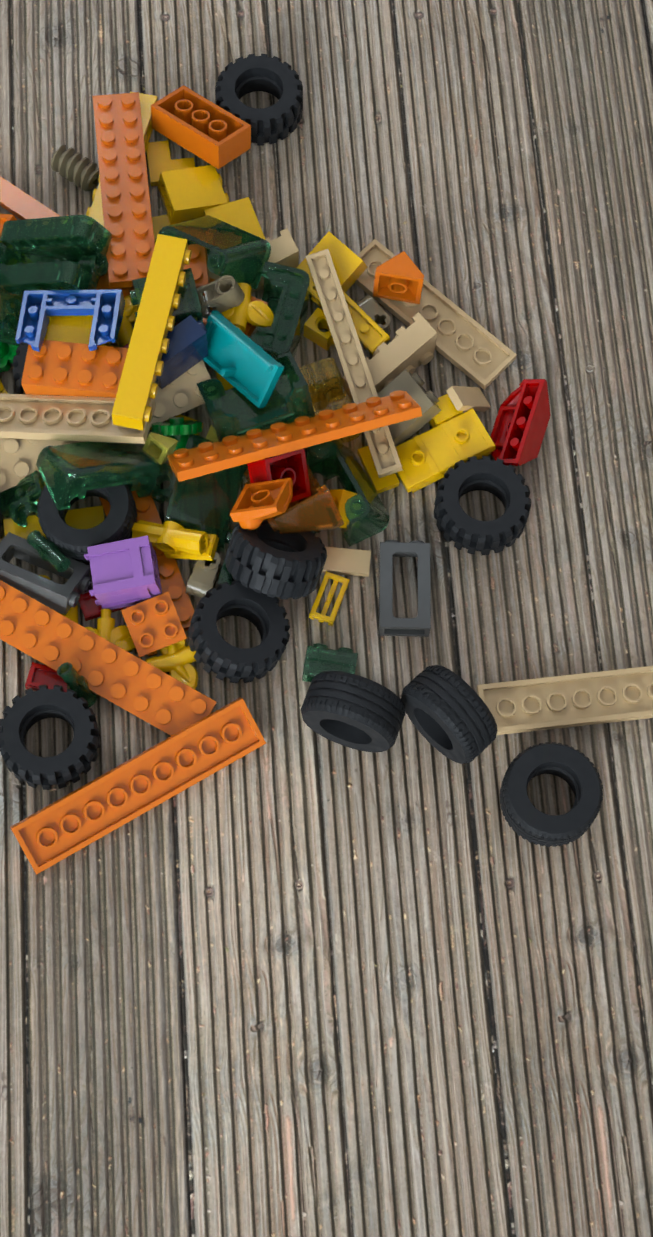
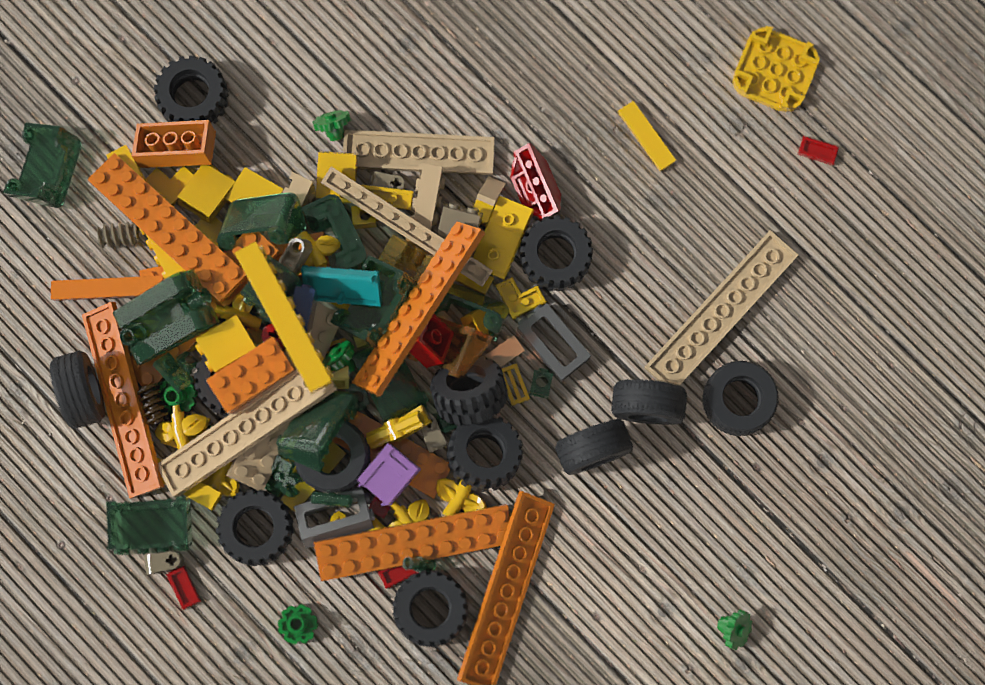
camera: 40 degrees left, 10 degrees up
blue wedge [15,289,125,352] -> none
orange hinge [121,591,187,658] -> none
orange slope [230,478,293,530] -> none
clear green brick [302,643,358,682] -> none
orange slope [373,251,424,304] -> none
none -> clear green windscreen [3,123,81,208]
none -> green plant [312,110,351,141]
none -> yellow tile [495,277,547,320]
none -> clear green brick [529,368,553,399]
none -> green plant [717,609,753,650]

